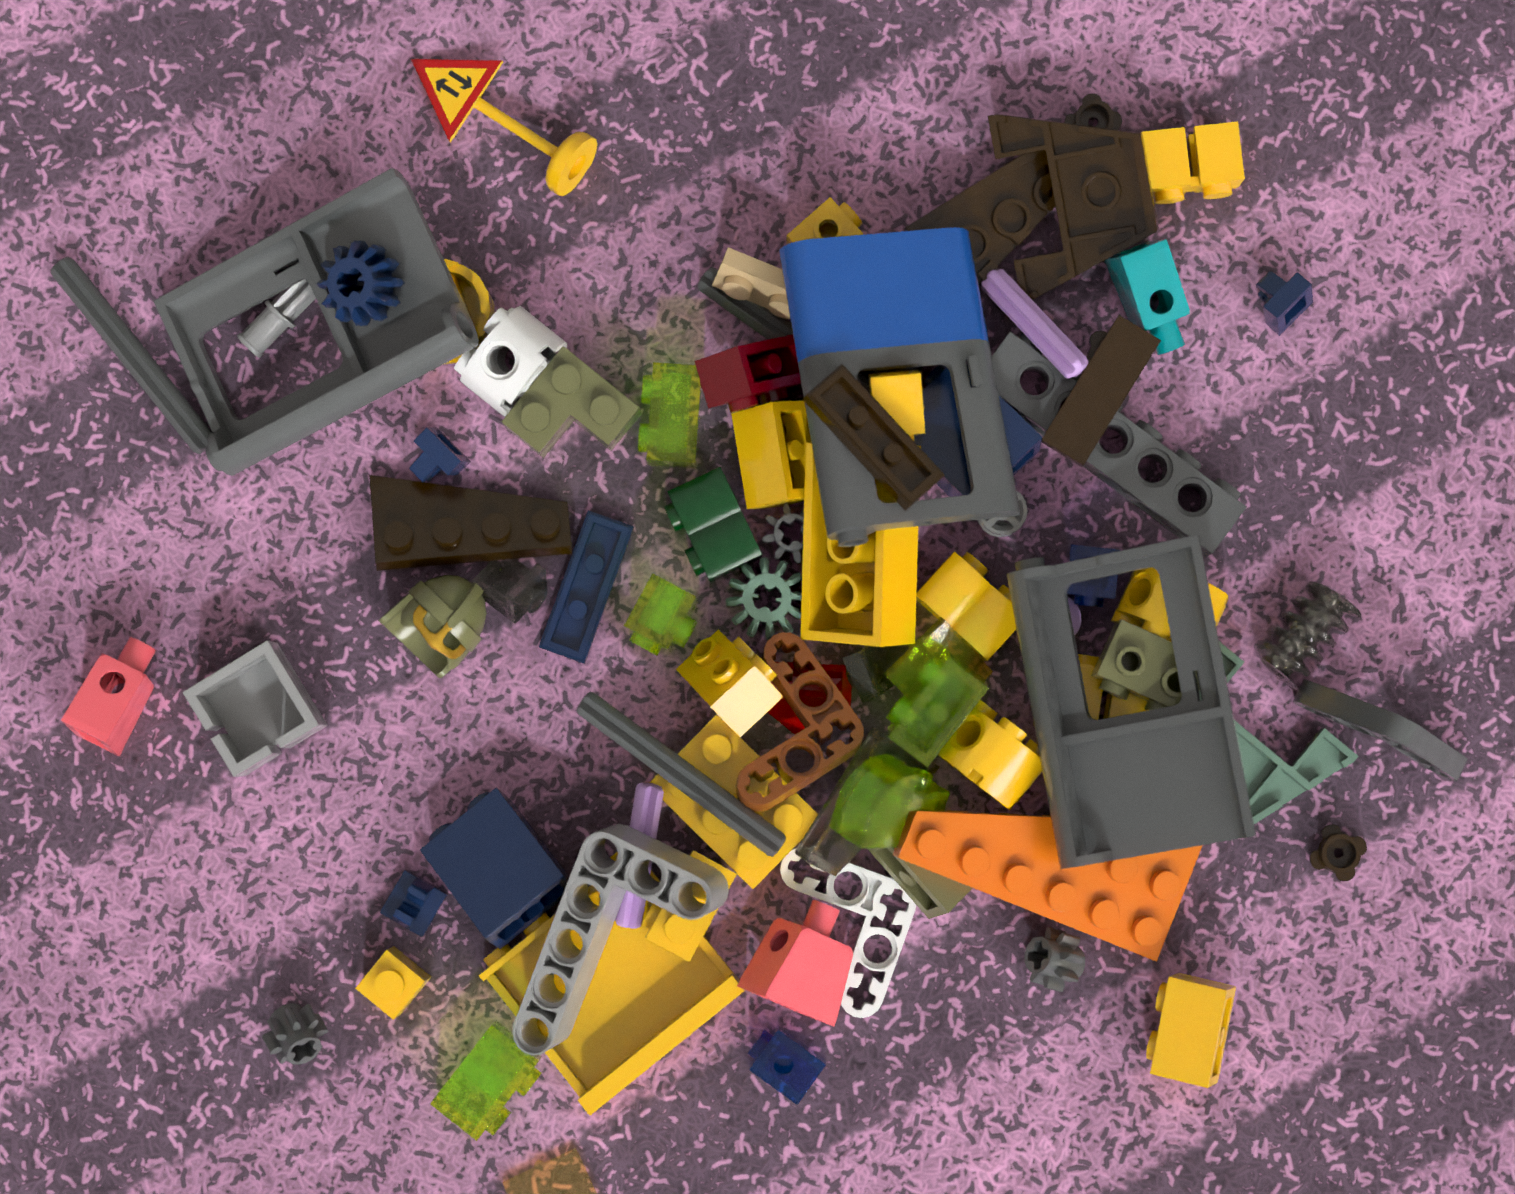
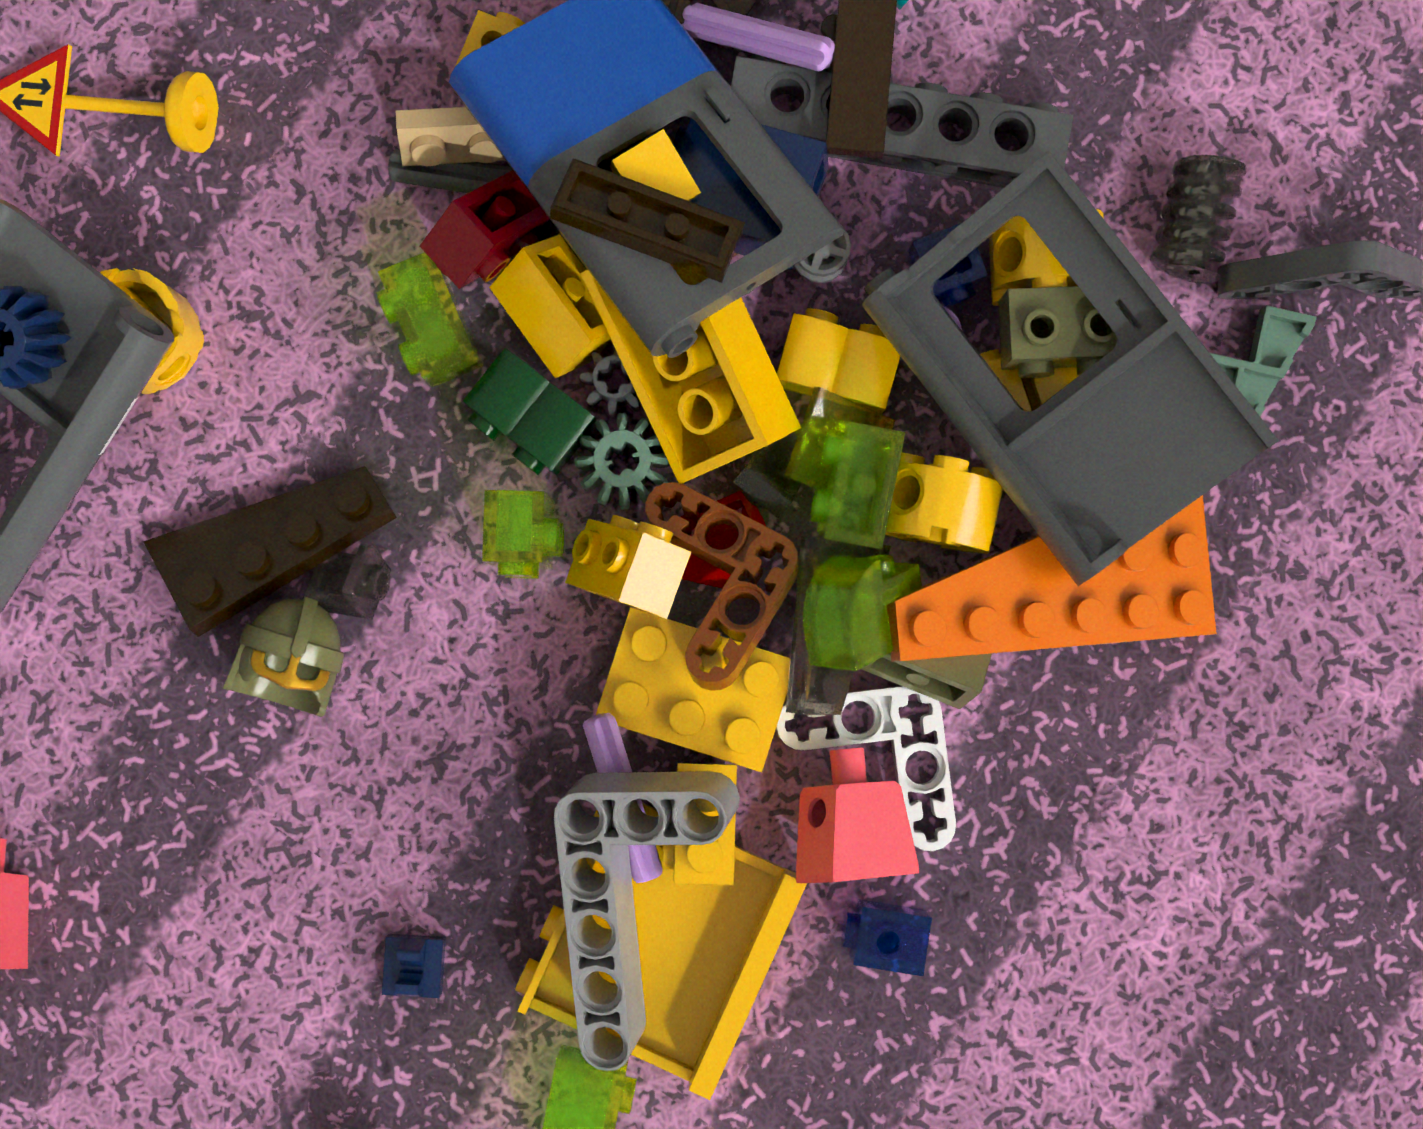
camera: 30 degrees left, 0 degrees up
light grey piece [182,640,328,777] -> none
yellow brick [355,946,431,1020] -> none
dark blue tile [409,427,471,483] -> none
dark blue brick [420,788,570,949] -> none
white brick [454,306,567,417] -> none
olive brick [501,346,642,459] -> none
dark blue tile [539,510,634,664] -> none
dark grey axle [576,692,786,857] -> none
dark grey gear [1024,927,1085,992] -> none
yellow brick [1146,973,1236,1088] -> none
dark brown plate [1309,824,1367,882] -> none

